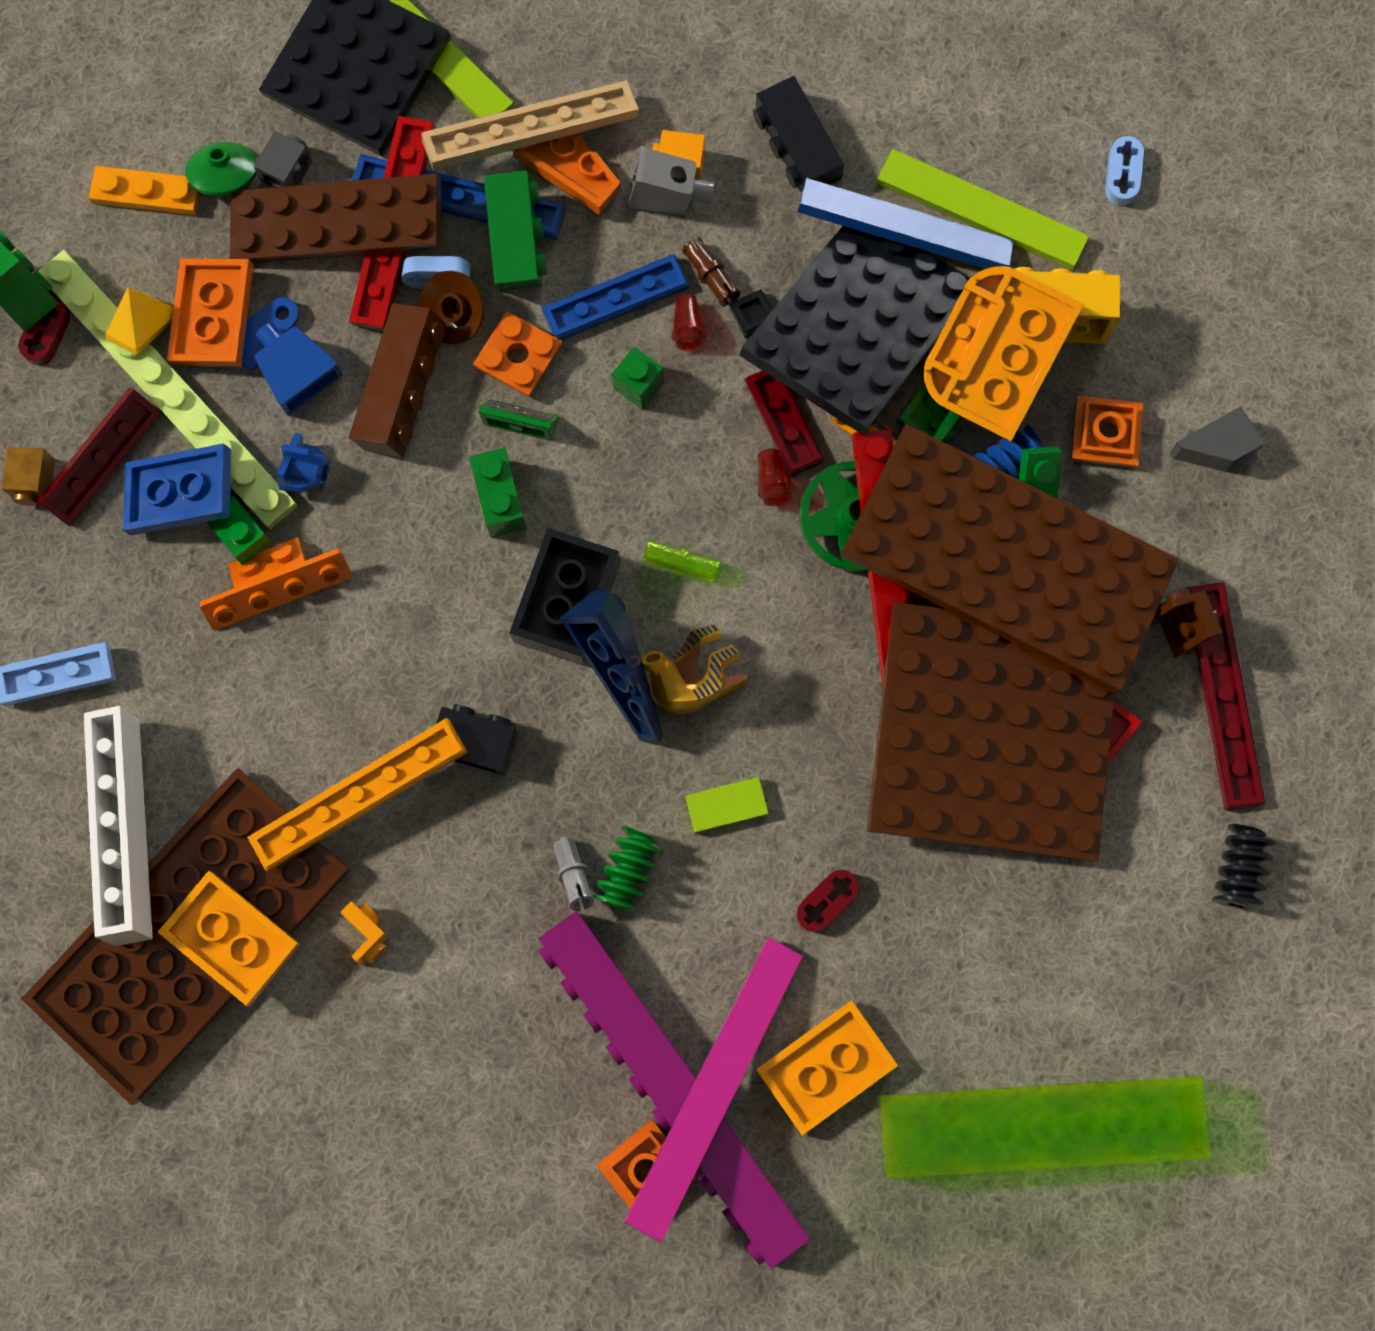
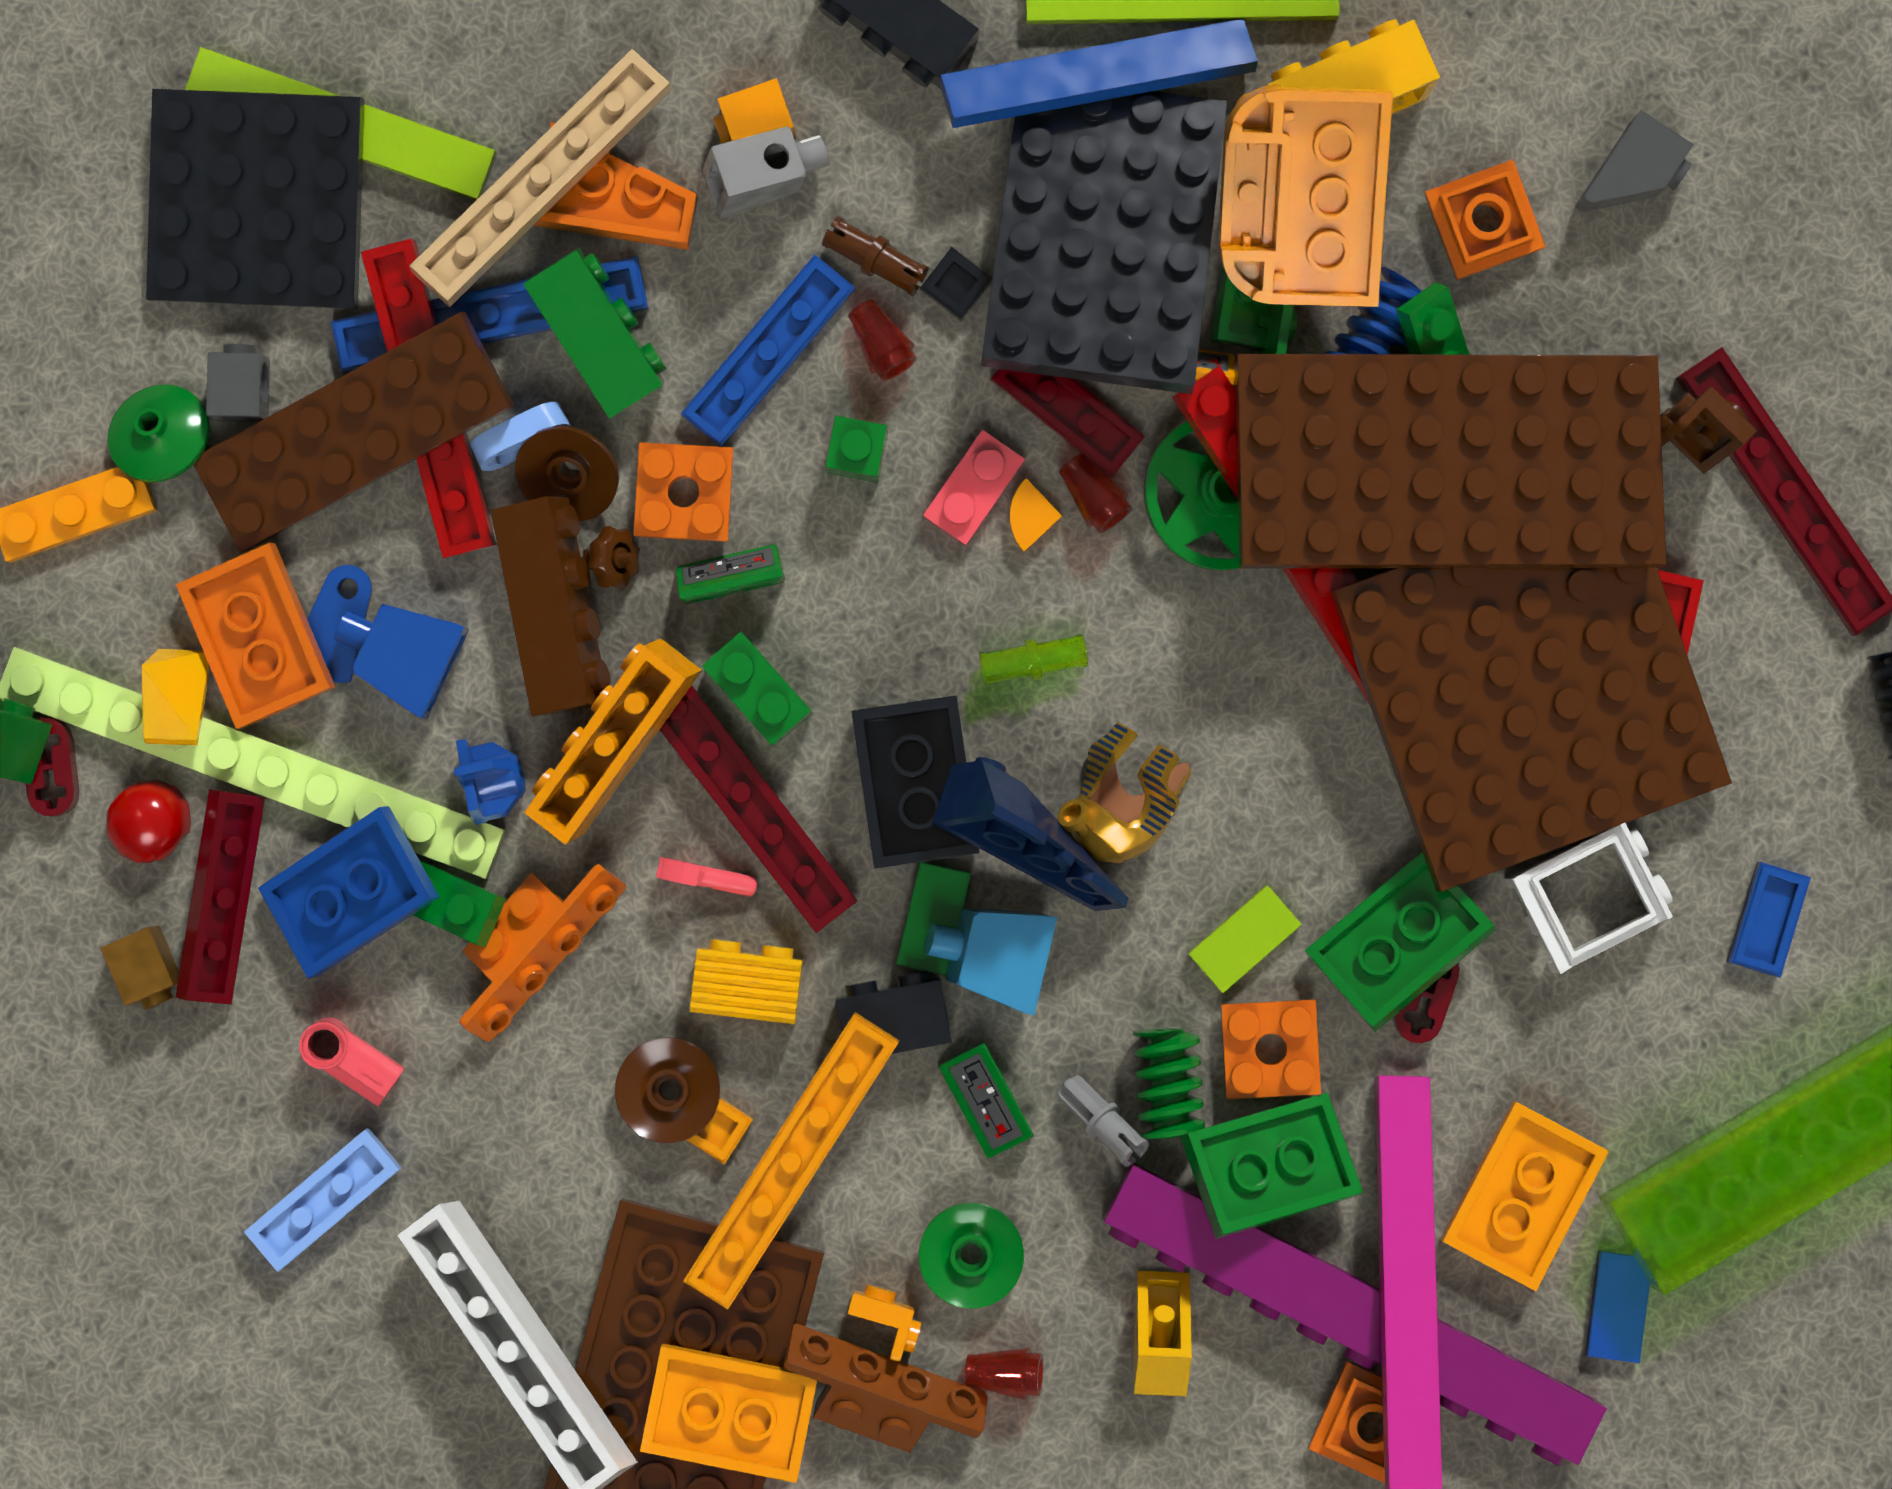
camera: 30 degrees left, 10 degrees up
none -> red hair [106,779,191,863]
none -> coral piece [299,1018,405,1107]
none -> light orange brick [524,638,702,845]
none -> reddish brown piece [583,526,640,590]
none -> reddish brown dish [615,1037,720,1143]
none -> coral bar [656,857,757,897]
none -> dark red plate [660,685,858,933]
none -> light orange tile [687,1098,753,1164]
none -> yellow brick [690,939,804,1024]
none -> dark orange bracket [783,1324,988,1453]
none -> green tile [896,862,971,976]
none -> green dish [919,1202,1024,1309]
none -> coral plate [923,430,1025,546]
none -> dark azure torso [924,908,1057,1016]
none -> slope [938,1041,1034,1159]
none -> clear red cone [965,1347,1044,1401]
none -> light orange tile [1010,478,1062,553]
none -> yellow slope [1134,1270,1192,1397]
none -> green plate [1181,1092,1363,1239]
none -> orange piece [1221,999,1321,1099]
none -> green plate [1305,852,1496,1032]
none -> white window [1504,822,1673,974]
none -> blue tile [1585,1250,1653,1363]
none -> blue tile [1727,862,1811,978]

